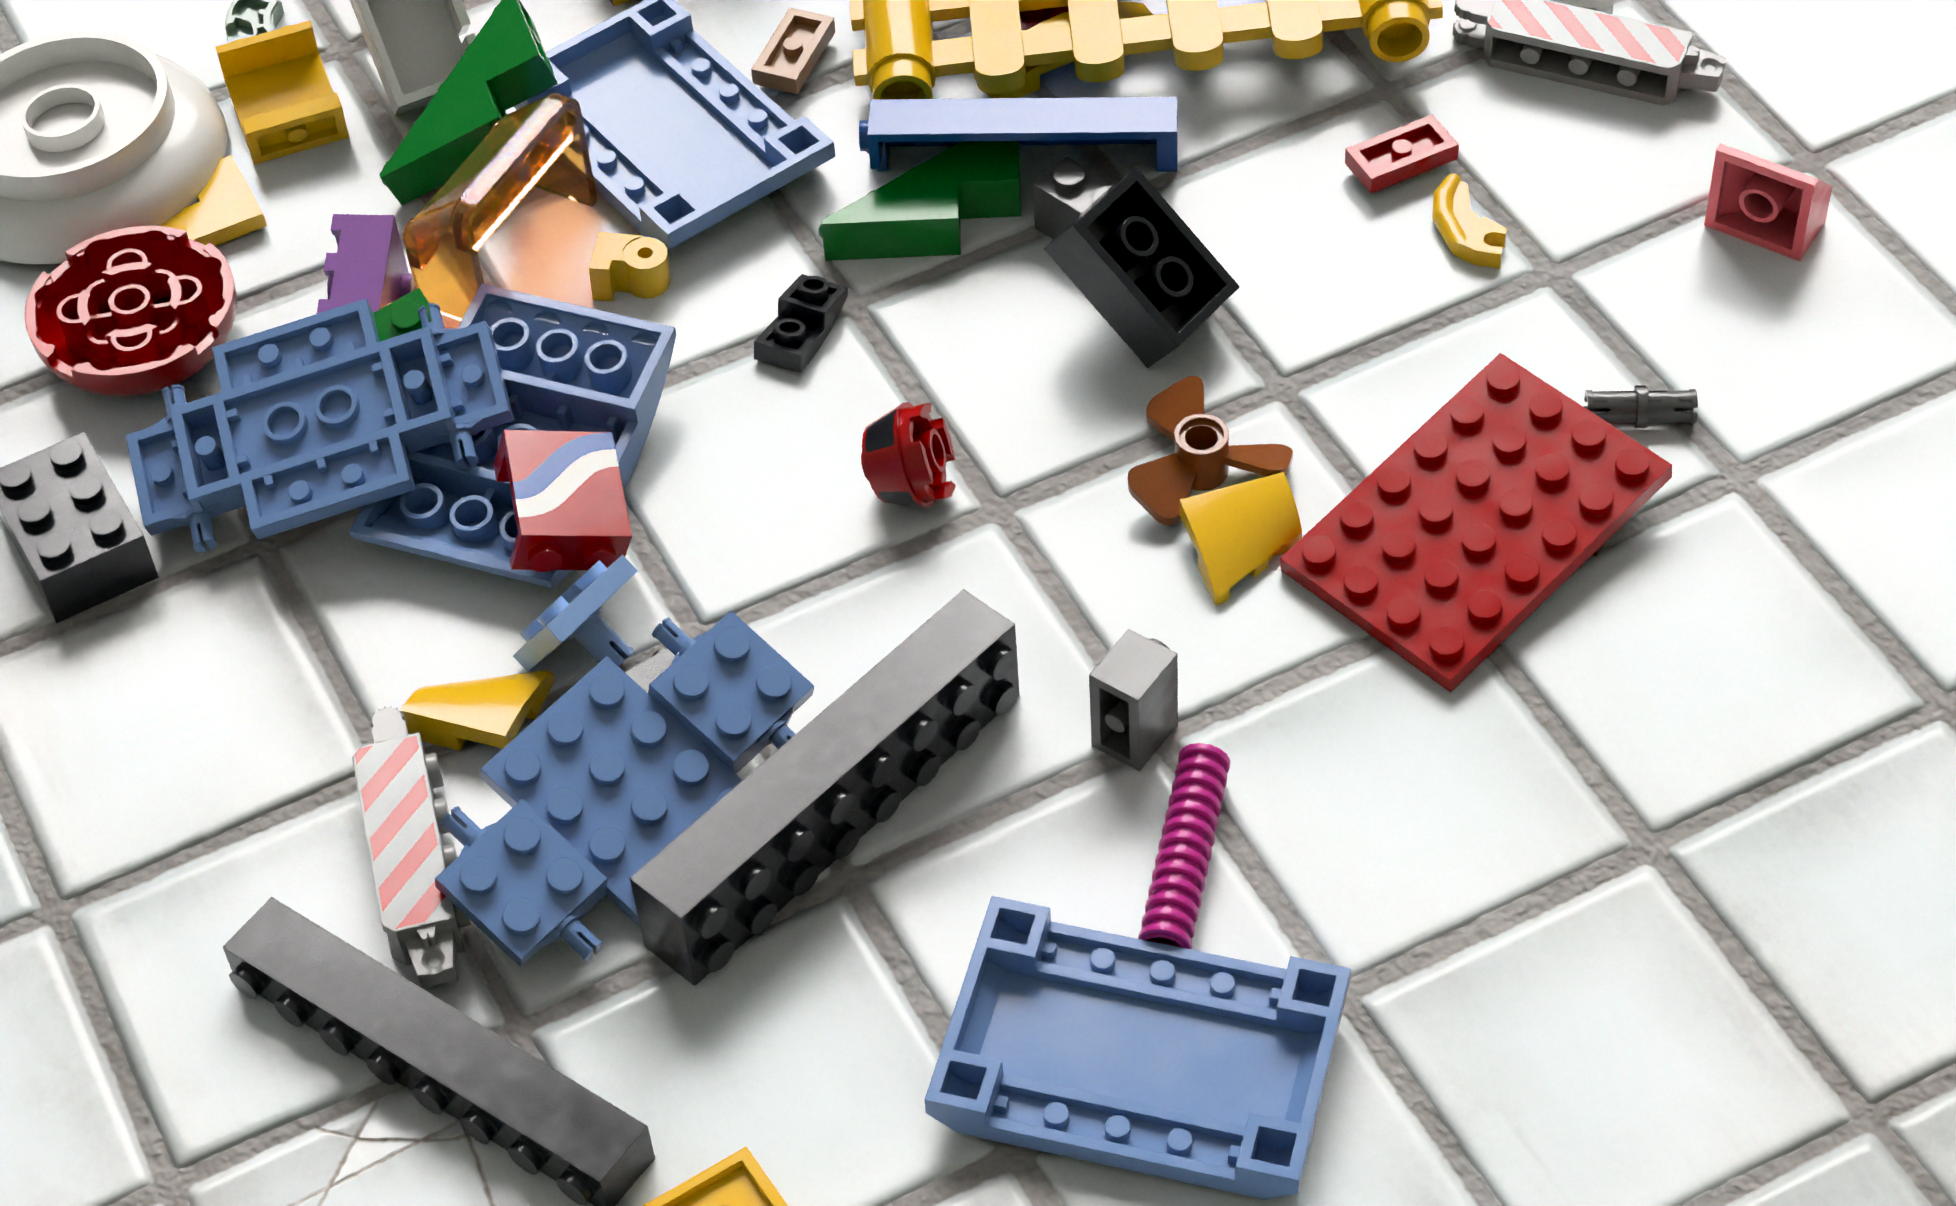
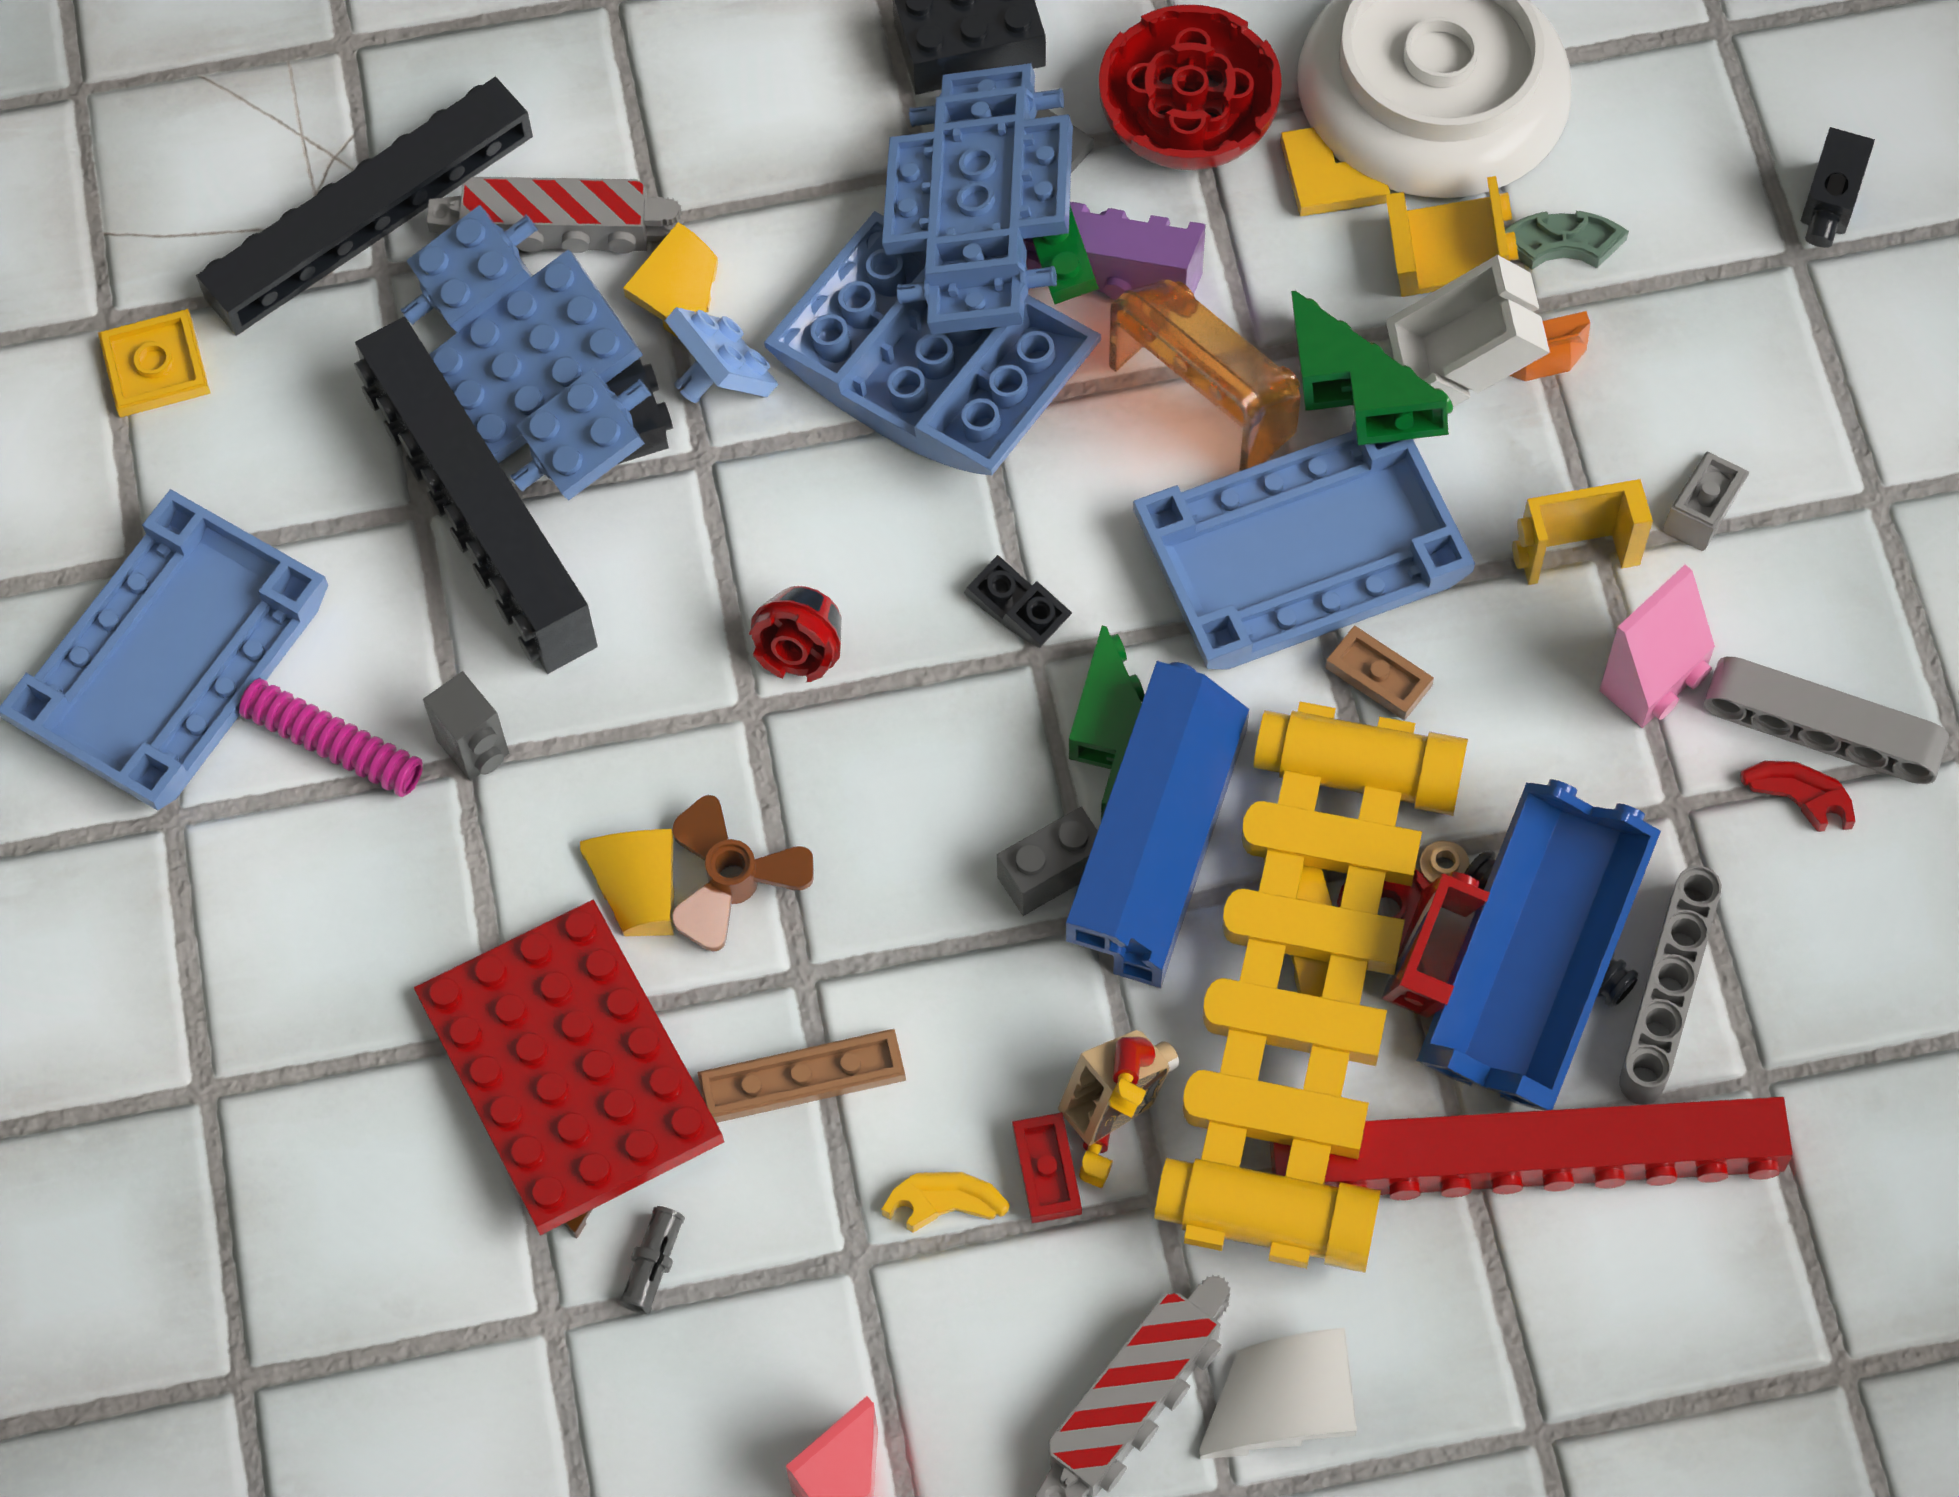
camera: 105 degrees right, 15 degrees up
panel [494,430,632,572] -> none
yellow leg [589,232,670,301] -> none
black brick [1044,167,1240,368] -> none
none -> medium nougat tile [697,1029,906,1123]
none -> torso [1058,1030,1179,1188]

